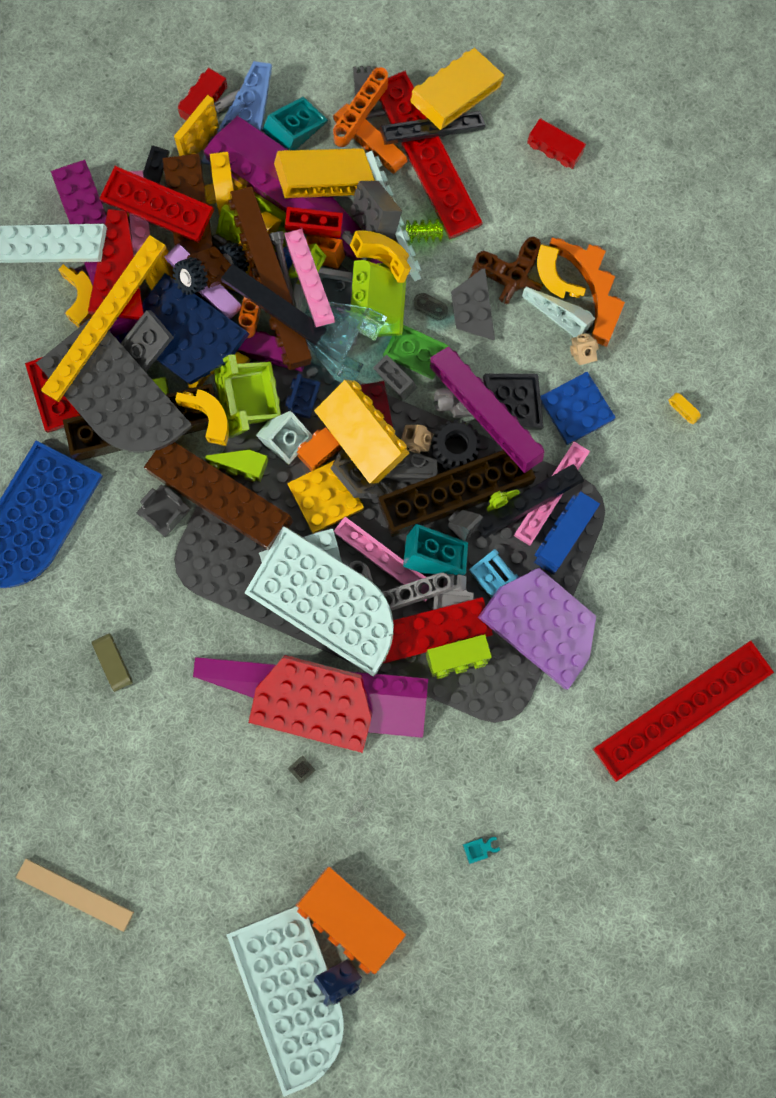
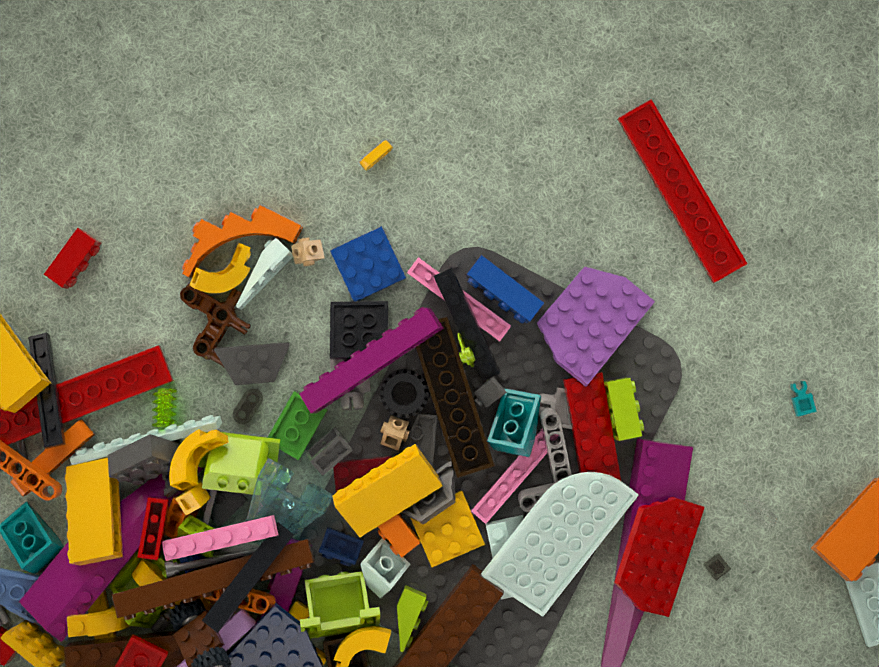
camera: 80 degrees left, 10 degrees up
medium azure plate [469,549,519,598] -> none
none -> yellow brick [176,482,211,515]

